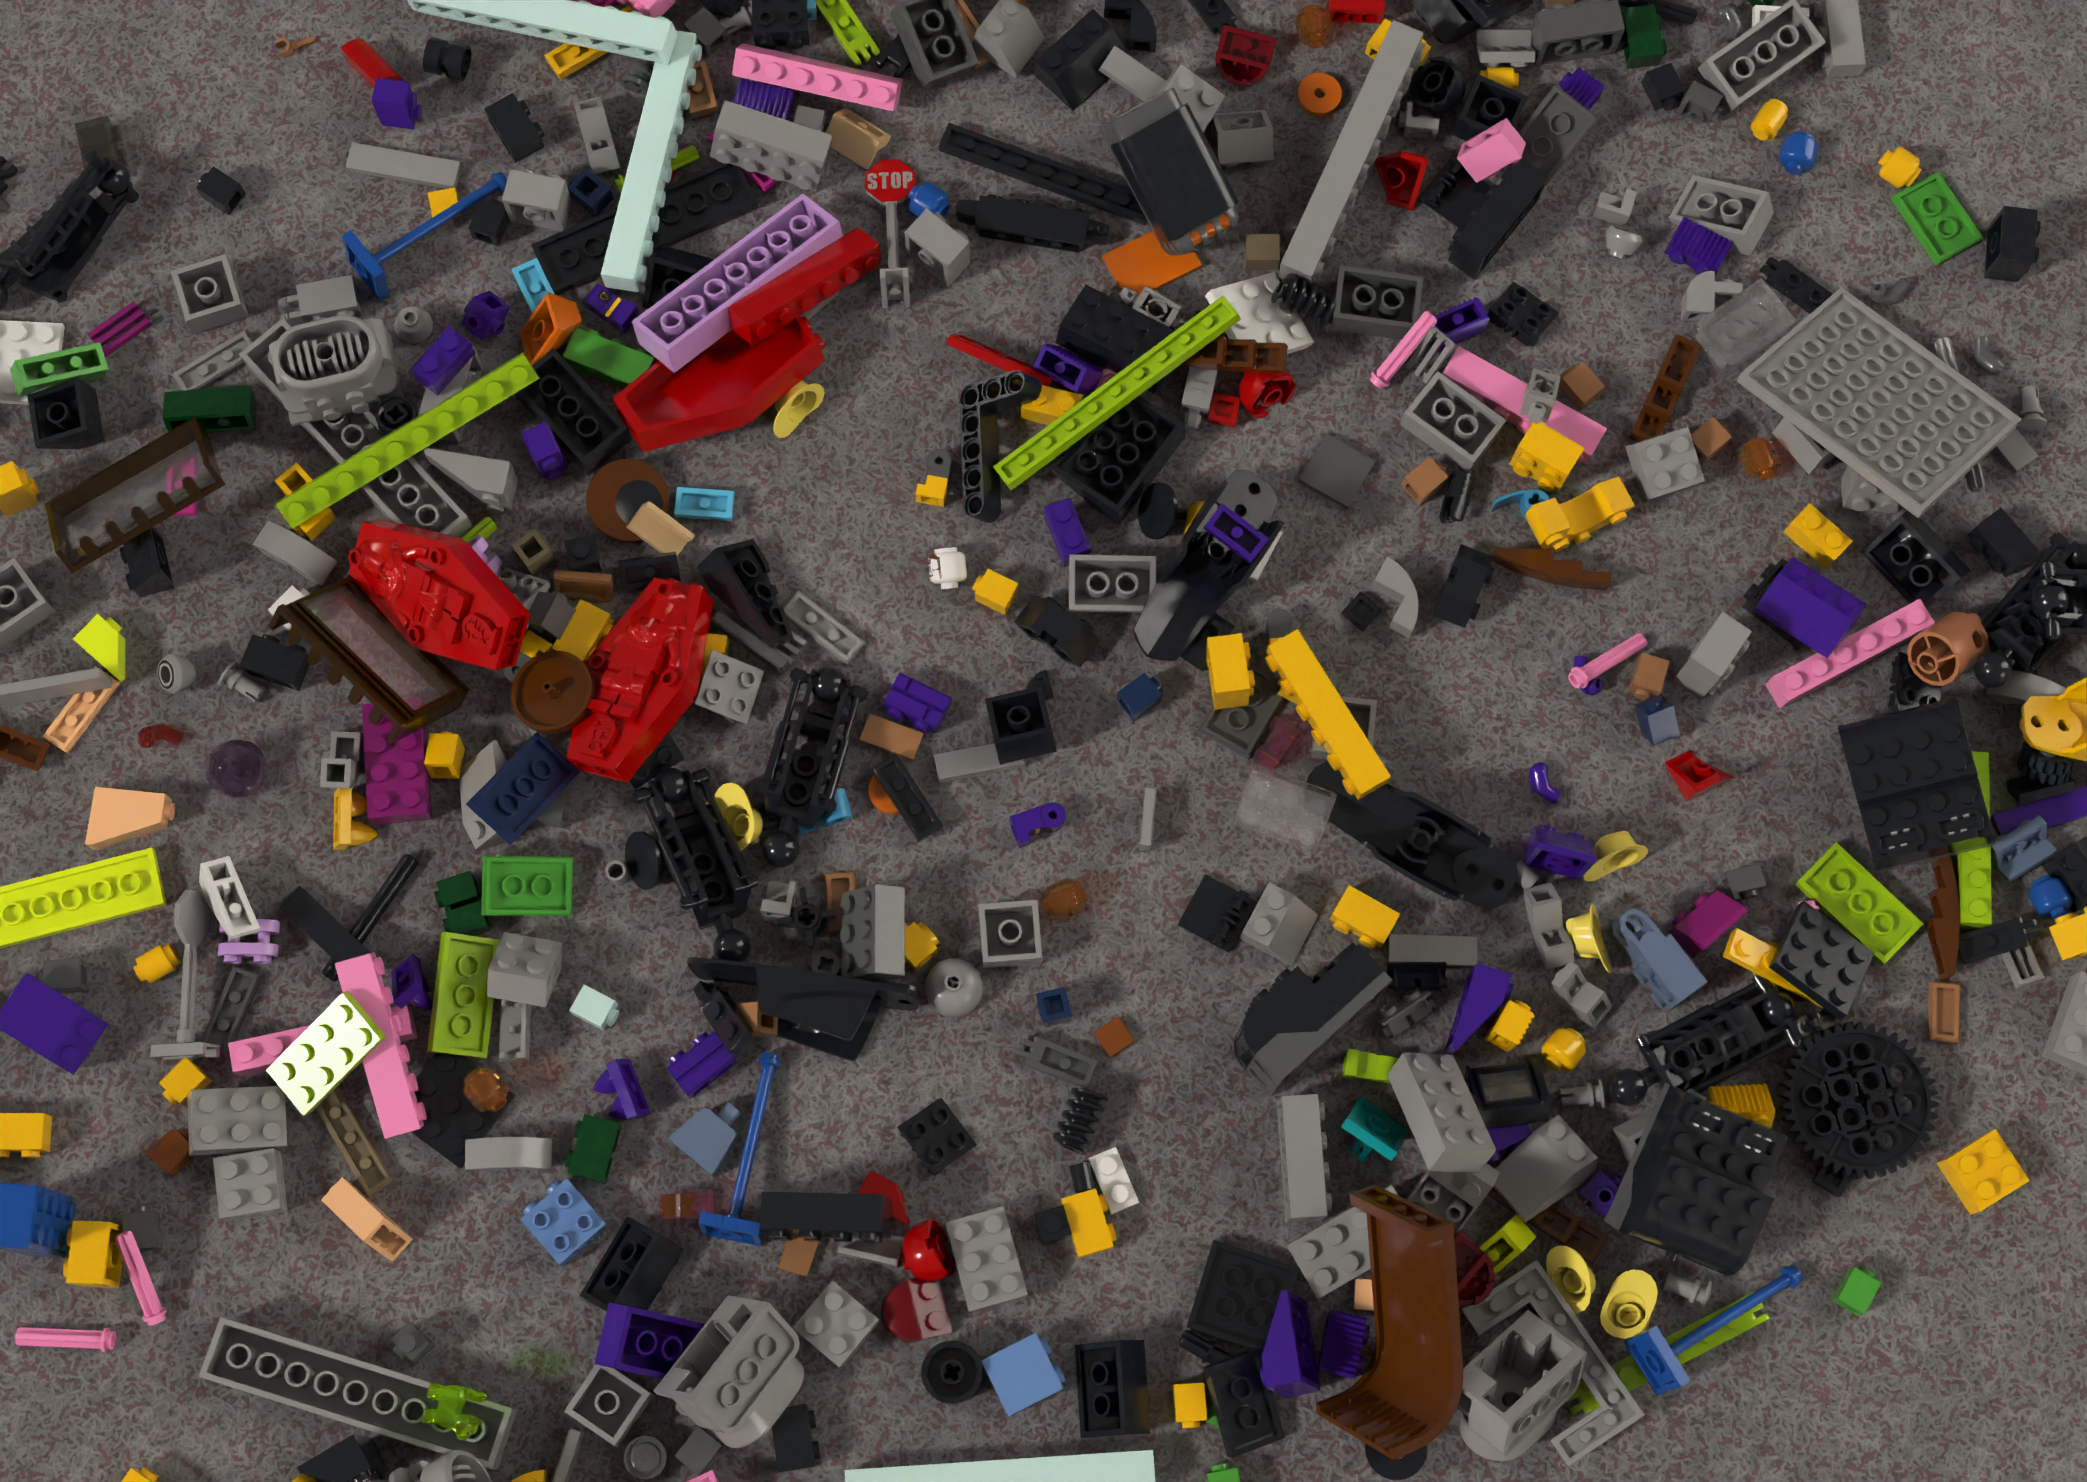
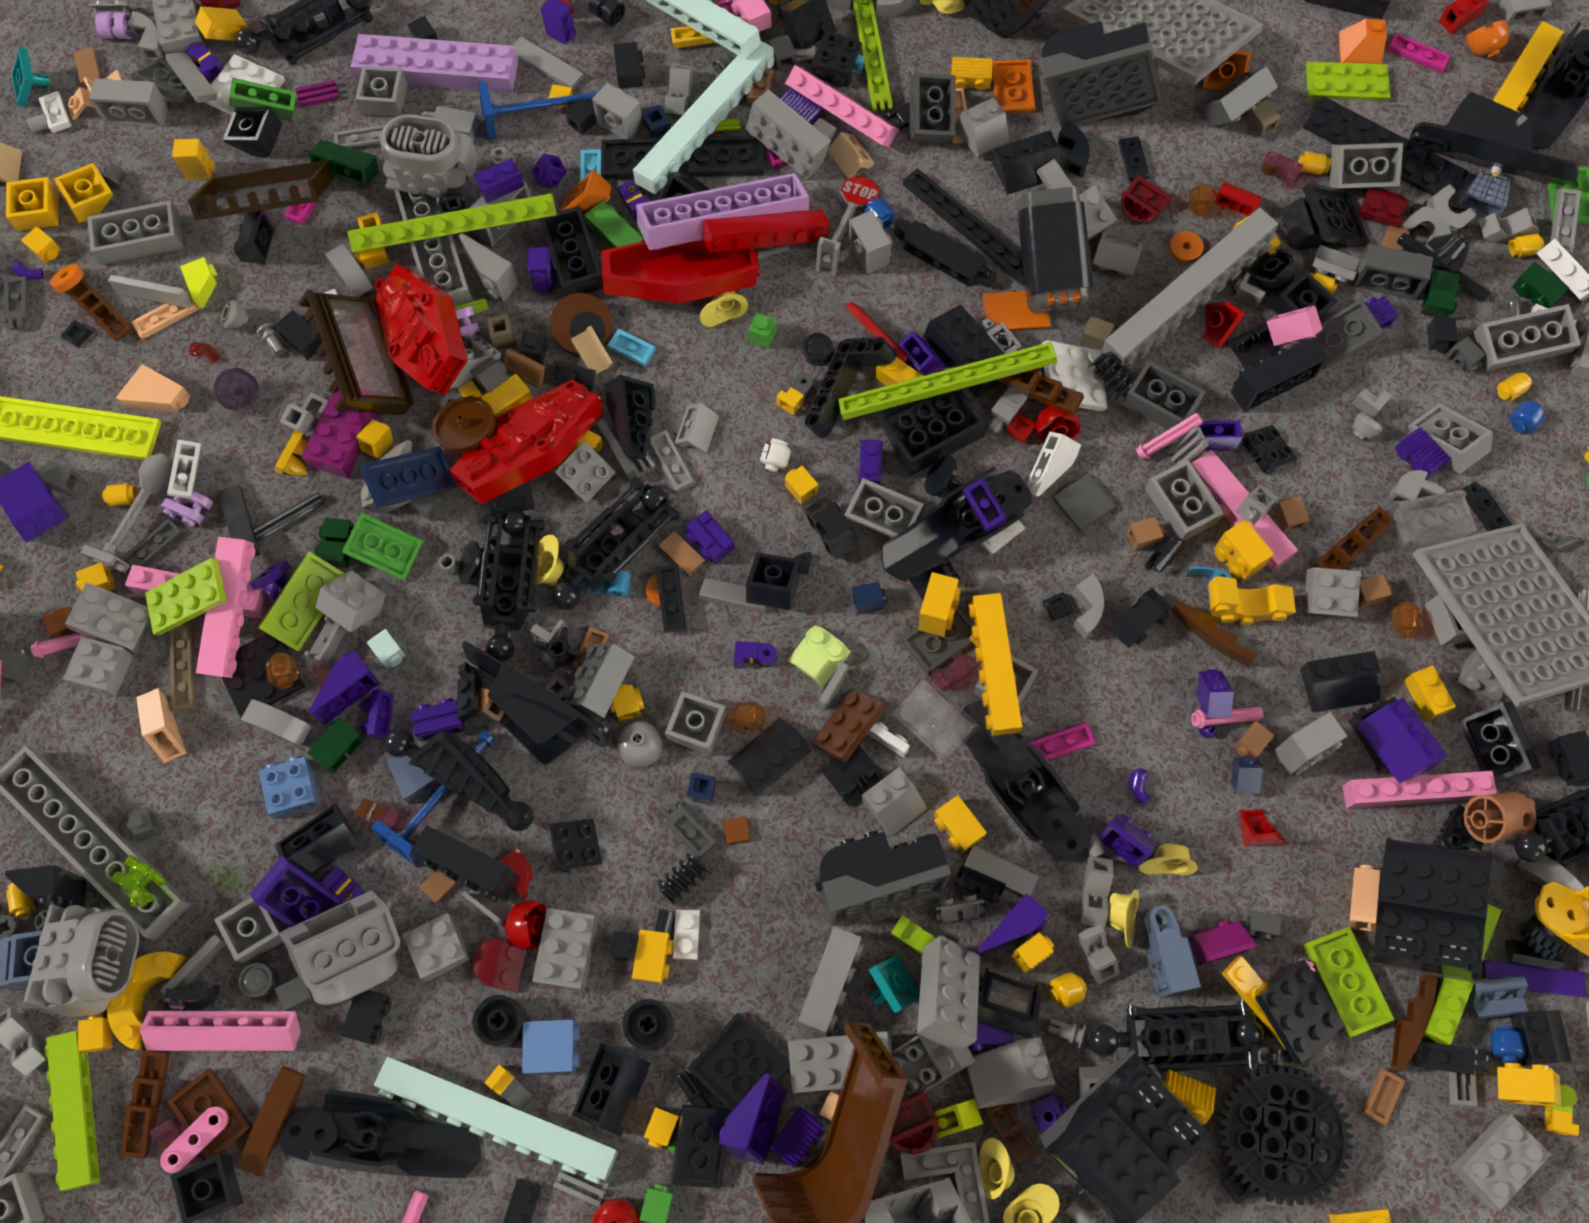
camera: 30 degrees right, 5 degrees down
none -> bright pink axle [31,632,98,658]
none -> dark purple slope [309,650,381,726]
none -> dark purple leg [321,866,366,902]
none -> lavender brick [351,34,519,93]
none -> black piece [384,728,534,832]
none -> leg [484,1064,535,1111]
none -> black brick [622,999,675,1052]
none -> light grey panel [675,403,719,453]
none -> black slope [727,717,810,796]
none -> bright green brick [748,313,776,349]
none -> yellowish green slope [787,625,851,688]
none -> black wheel [803,333,833,366]
none -> reddish brown plate [811,689,886,763]
none -> white plate [867,721,910,758]
none -> white slope [1026,432,1081,497]
none -> dark pink tile [1028,722,1096,761]
none -> dark purple brick [1197,669,1234,717]
none -> black slope [1300,651,1381,713]
none -> light nougat slope [1350,865,1380,932]

